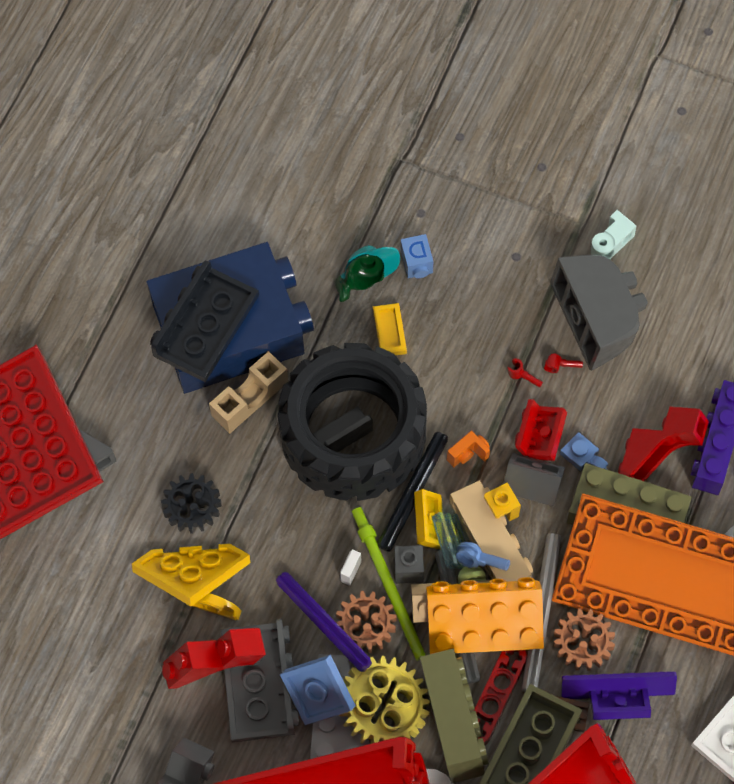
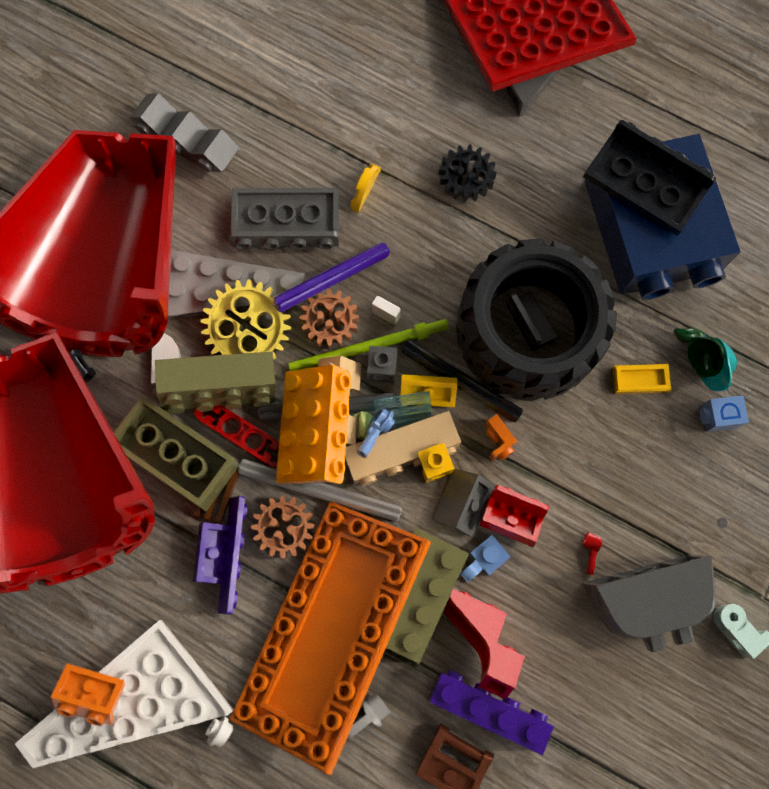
camera: 90 degrees right, 10 degrees up
yellow plate [132,543,250,606] -> none
red arch [162,628,266,689] -> none
tan arch [209,351,289,434] -> none
medium blue tile [280,655,356,725] -> none
red hand [507,358,543,388] -> none

